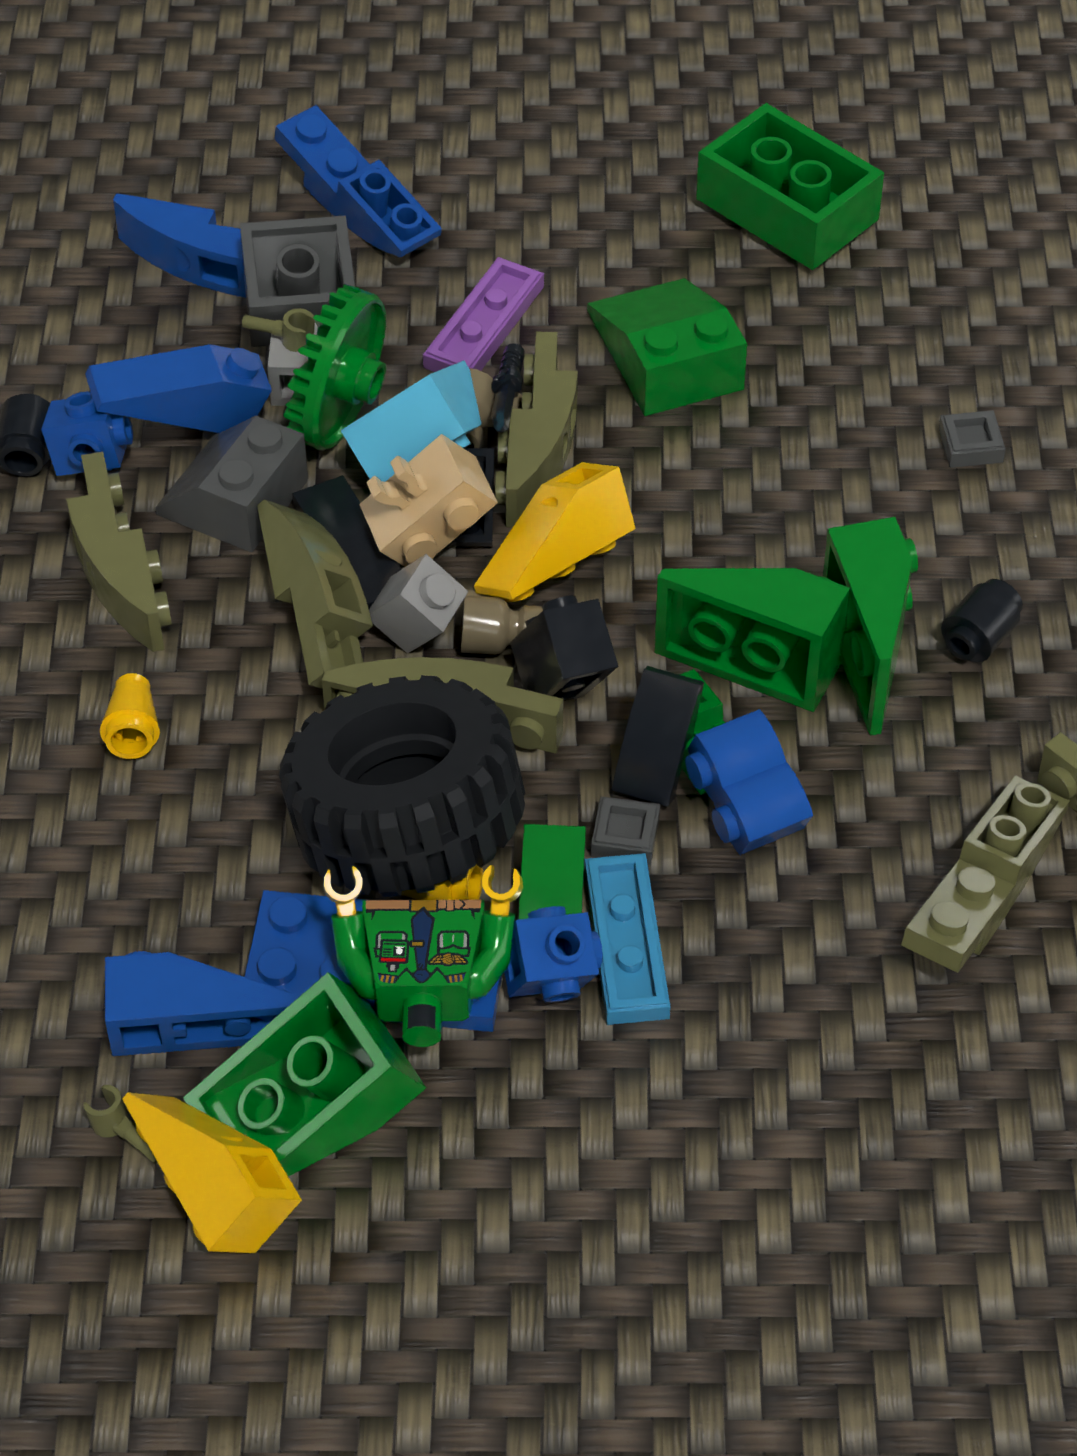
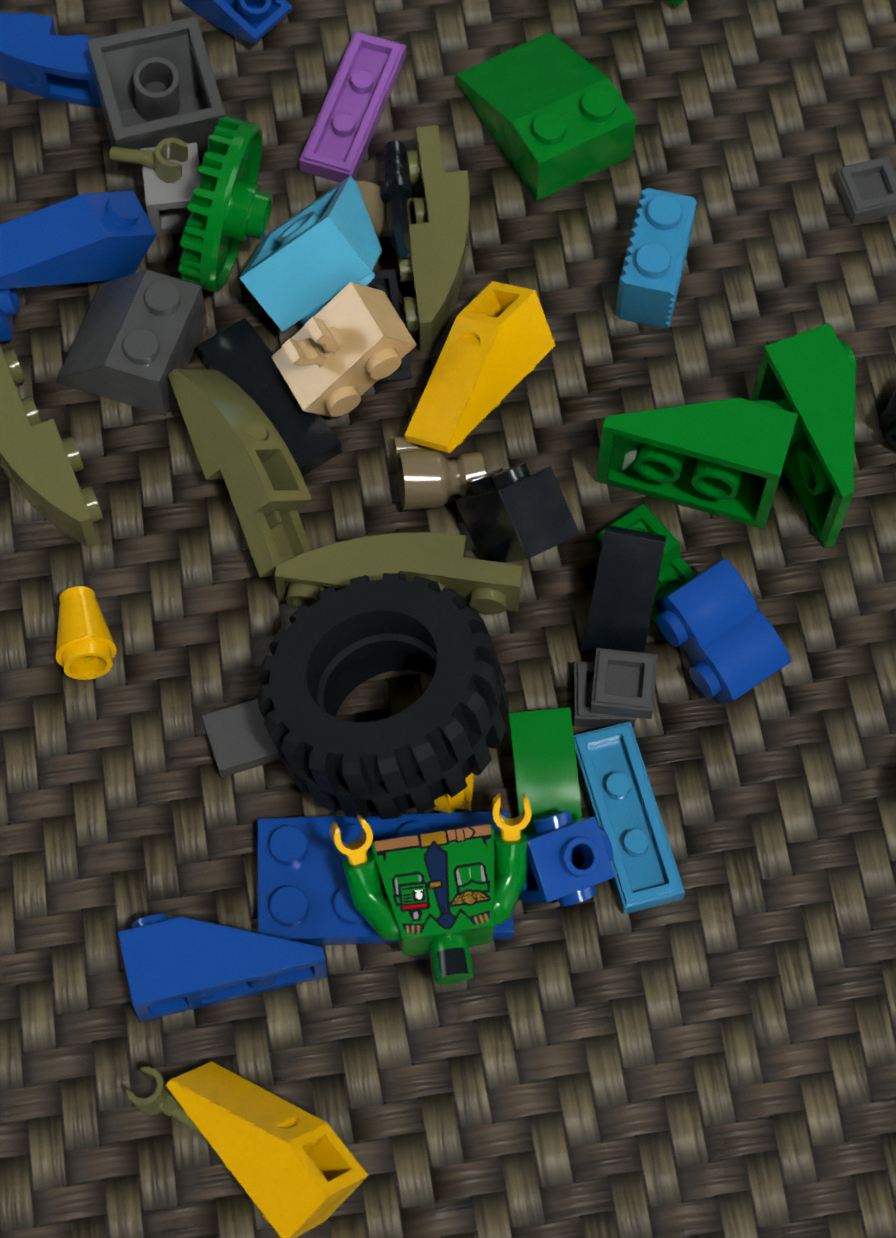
camera: 10 degrees left, 15 degrees up
green slope [183,972,427,1177] -> none
light grey brick [369,554,469,654] -> none
none -> dark grey tile [202,698,280,778]
none -> dark grey tile [590,648,658,719]
none -> dark azure brick [615,188,697,328]

